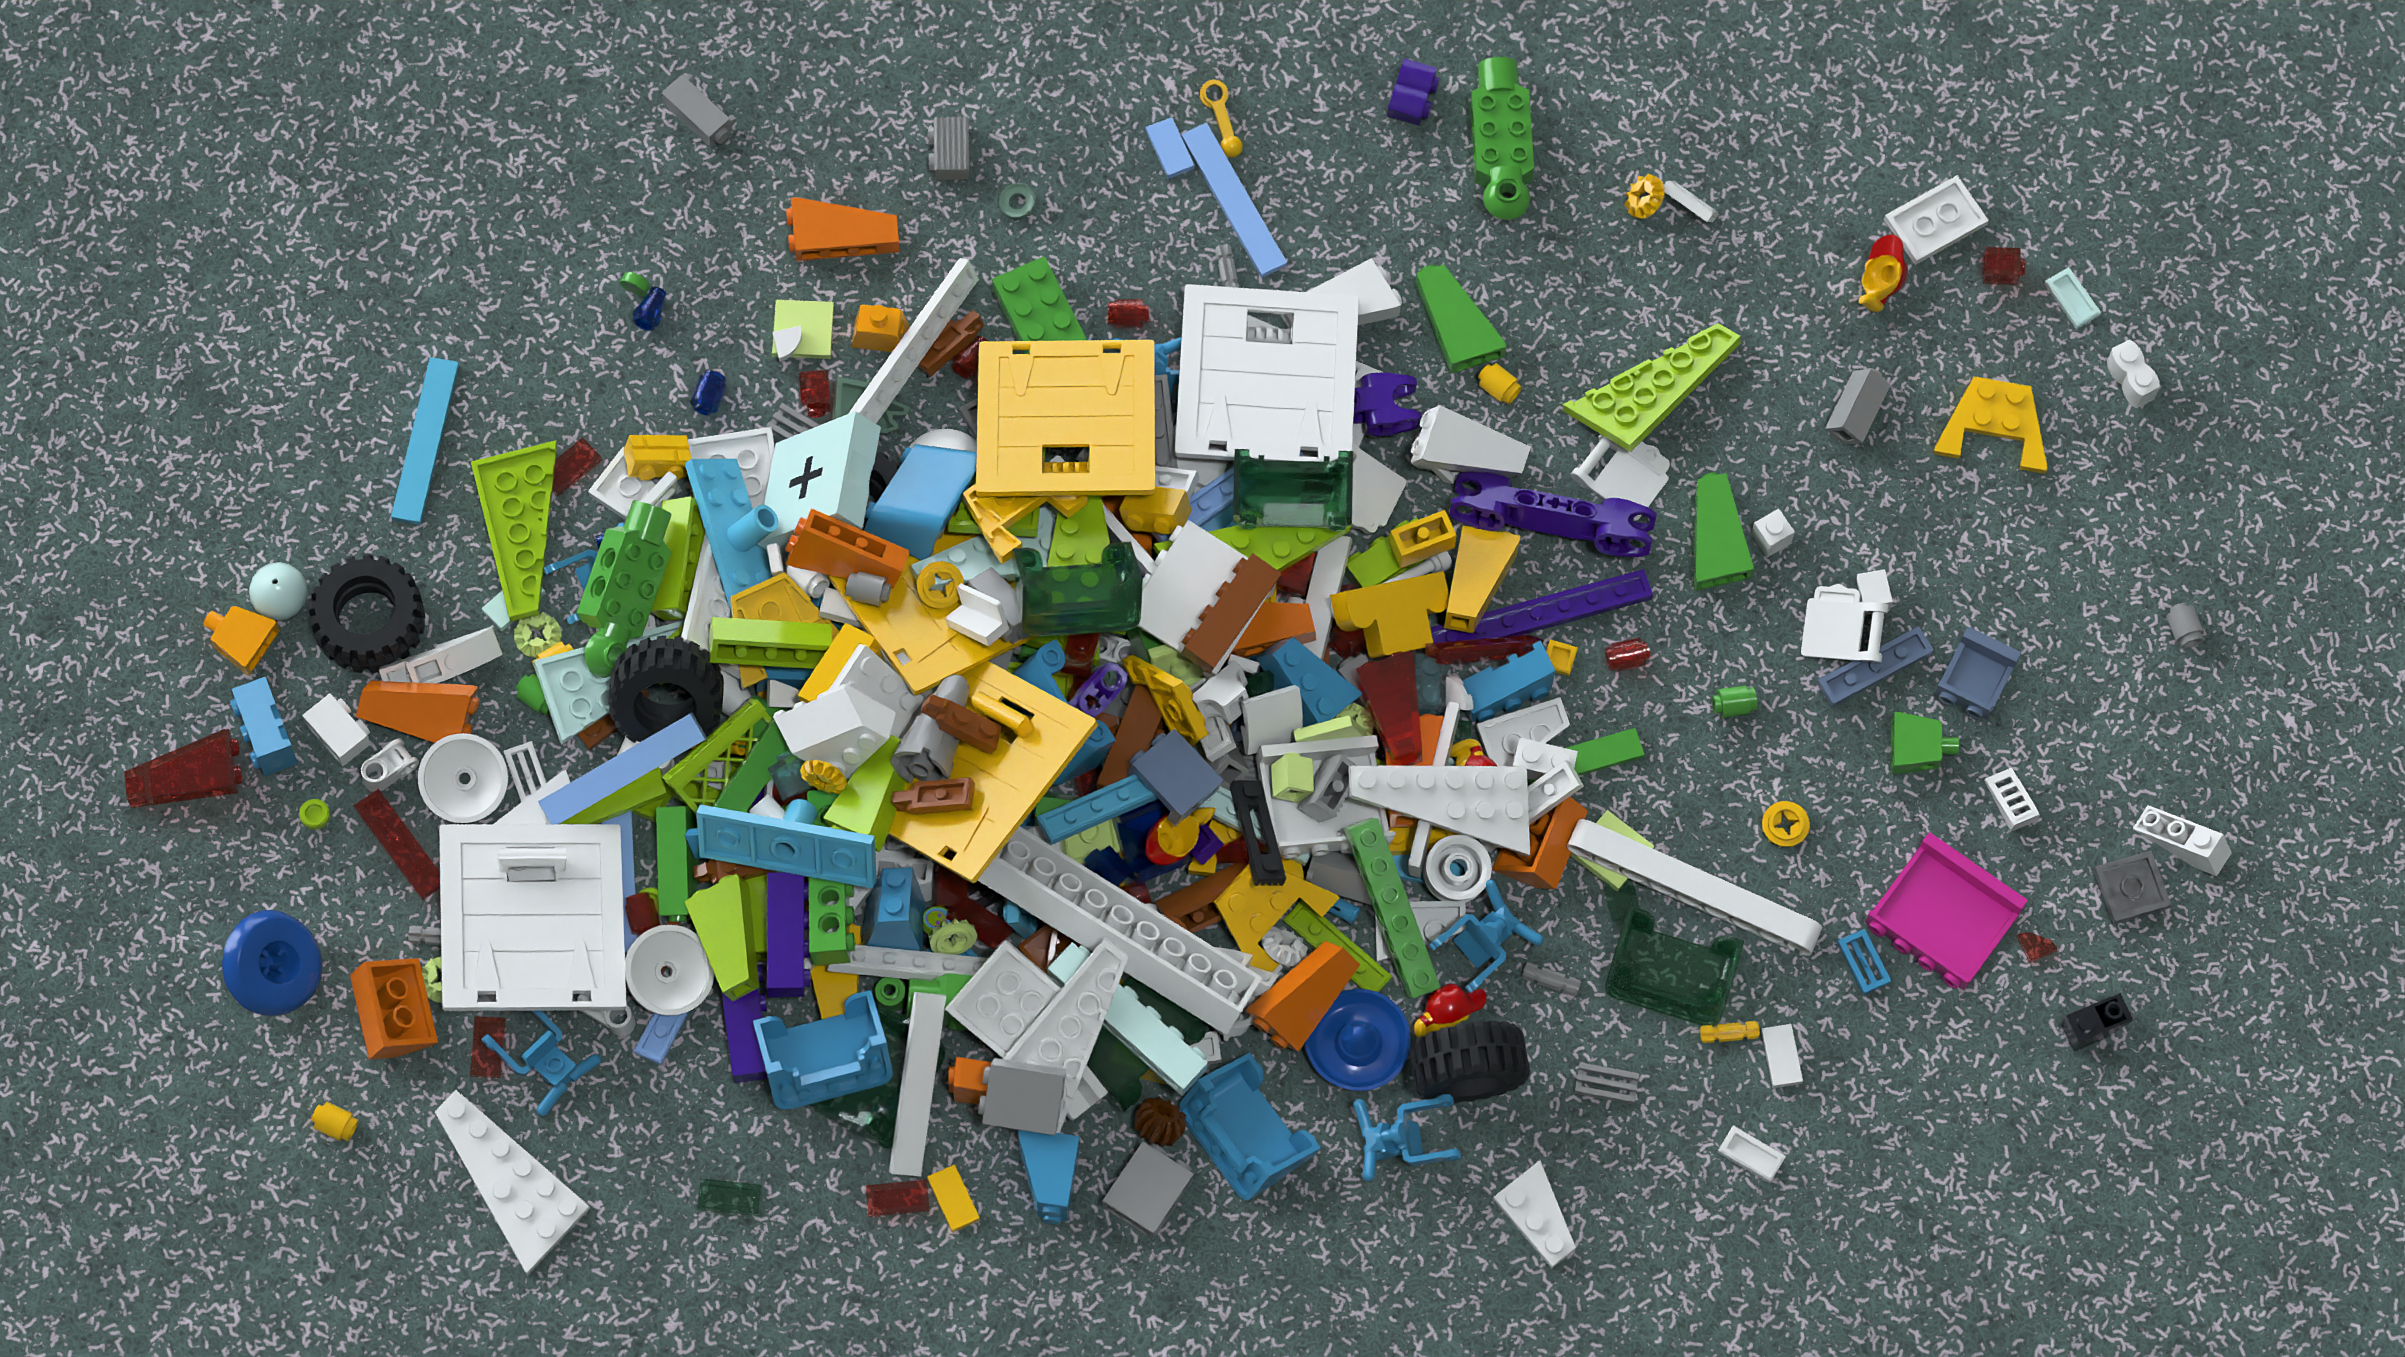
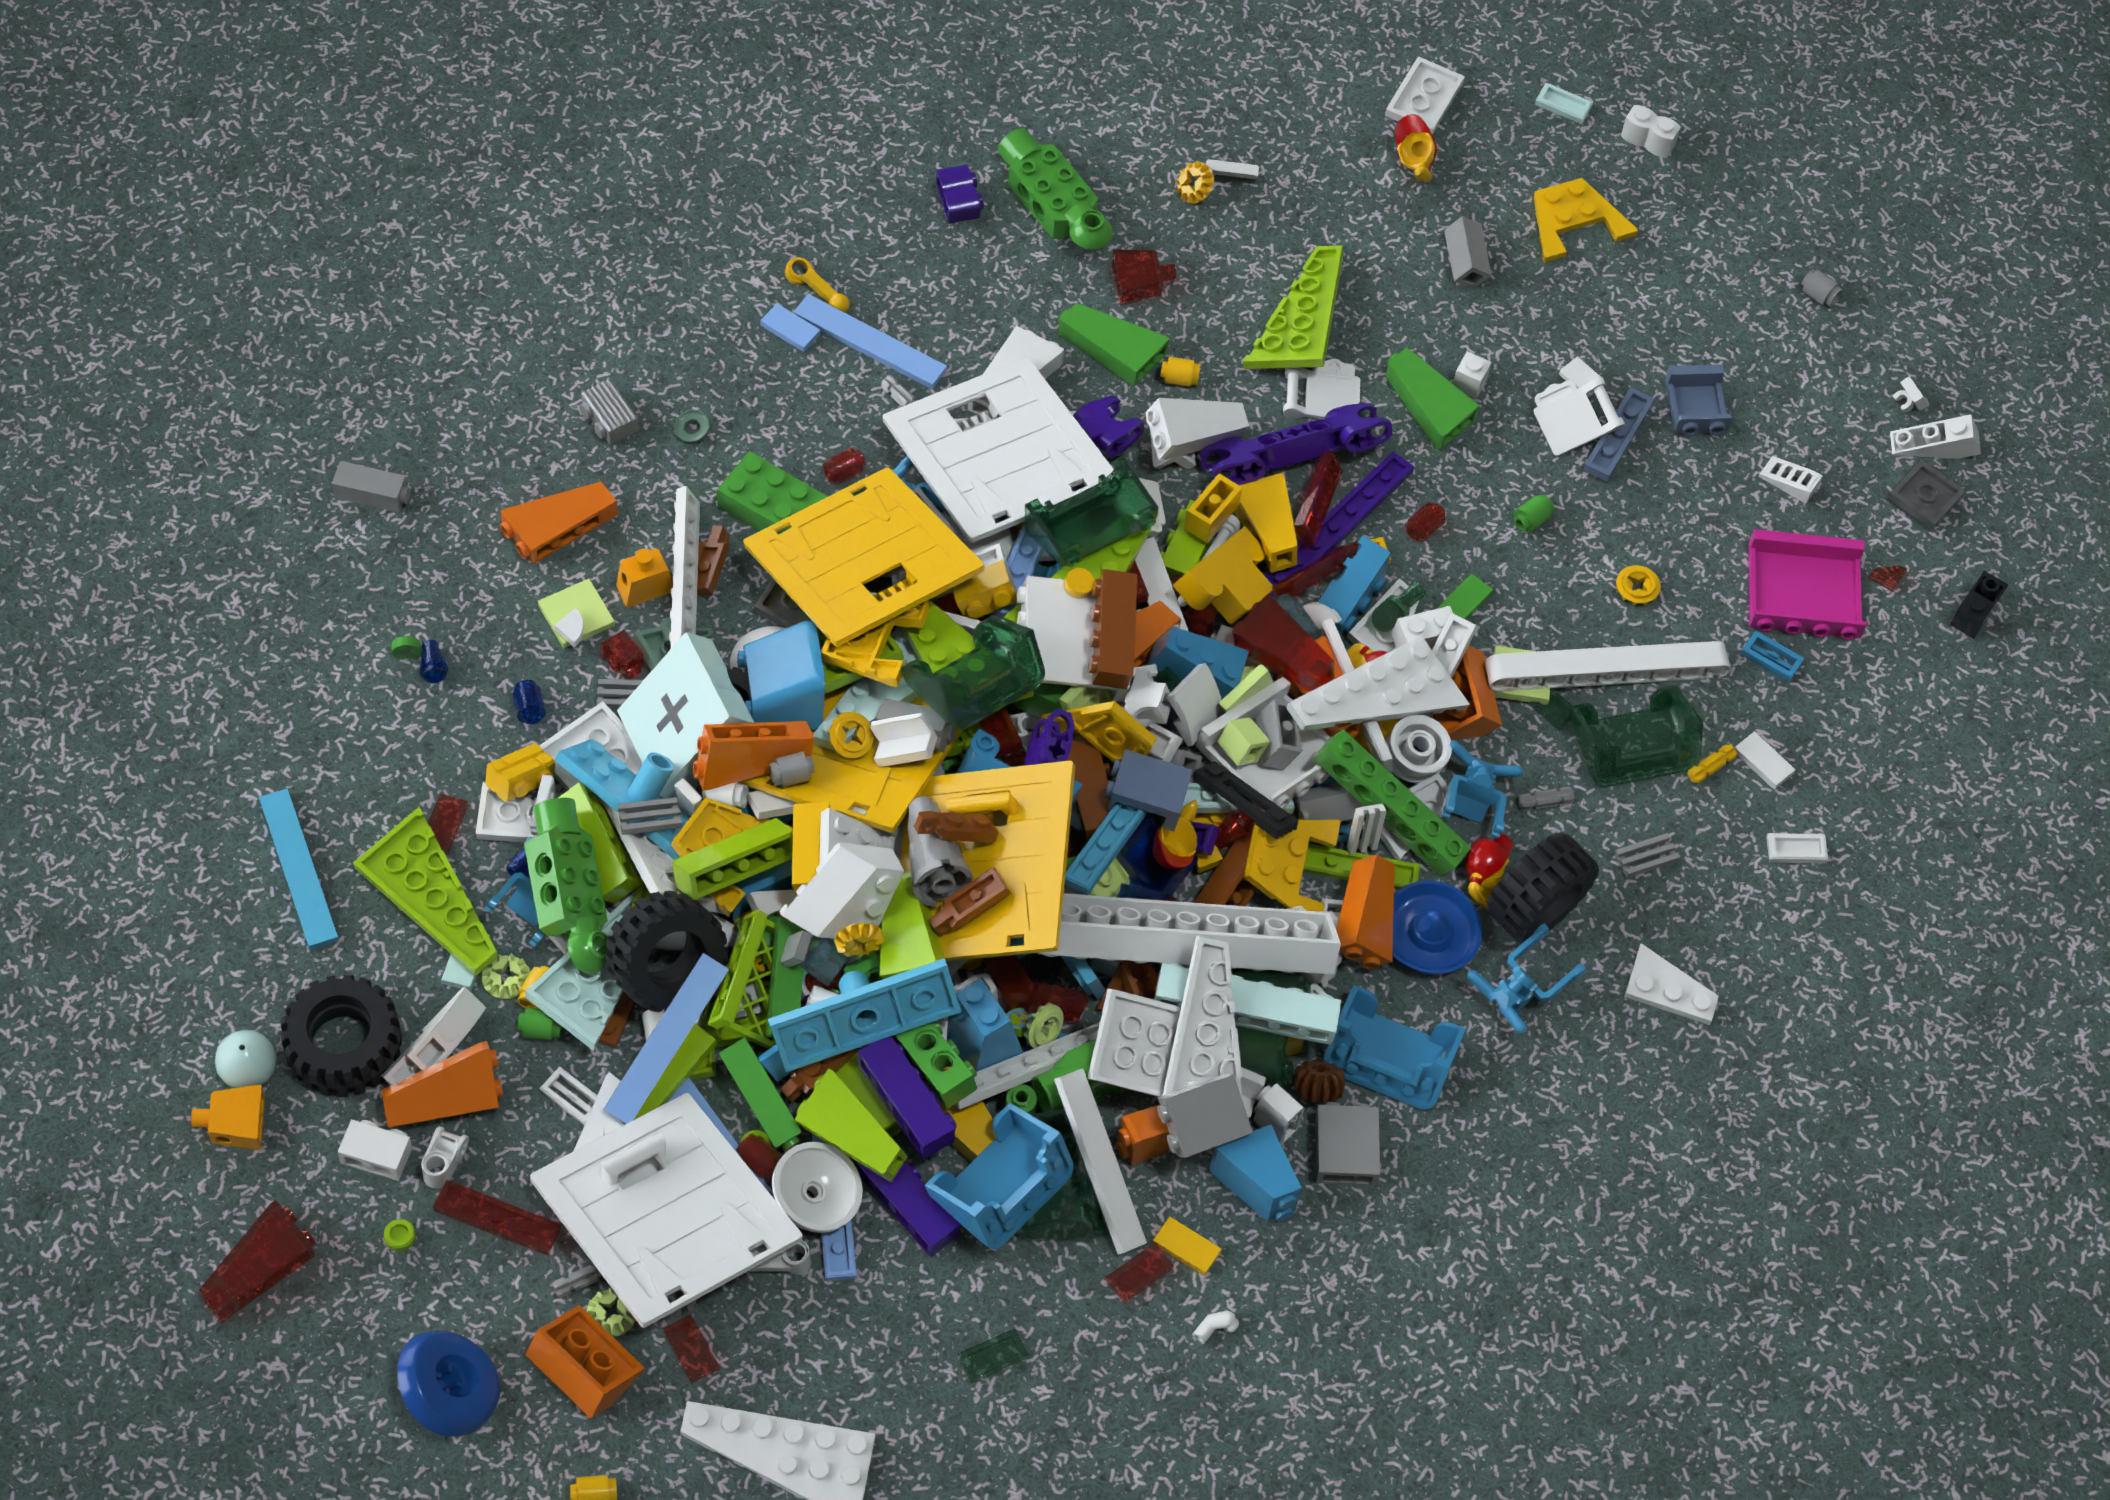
camera: 35 degrees left, 10 degrees down
dark azure wedge [230,677,298,776] -> none
white dish [418,733,508,823] -> none
dark azure piece [482,1011,601,1116] -> none
clear red cone [952,336,989,379] -> none
white gear [1262,926,1308,966] -> none
bright green torso [1891,712,1959,774] -> none
clear red brick [1982,247,2026,285] -> none
none -> light grey tile [618,797,682,835]
none -> light grey tile [779,930,812,968]
none -> yellow tile [1064,568,1094,598]
none -> clear red torso [1111,249,1176,305]
none -> white arm [1192,1310,1239,1344]
none -> white brick [1253,1083,1305,1145]
none -> clear red plate [1294,450,1343,546]
none -> white tile [1347,803,1386,855]
none -> clear green arm [1372,582,1426,632]
none -> white tile [1893,376,1929,412]

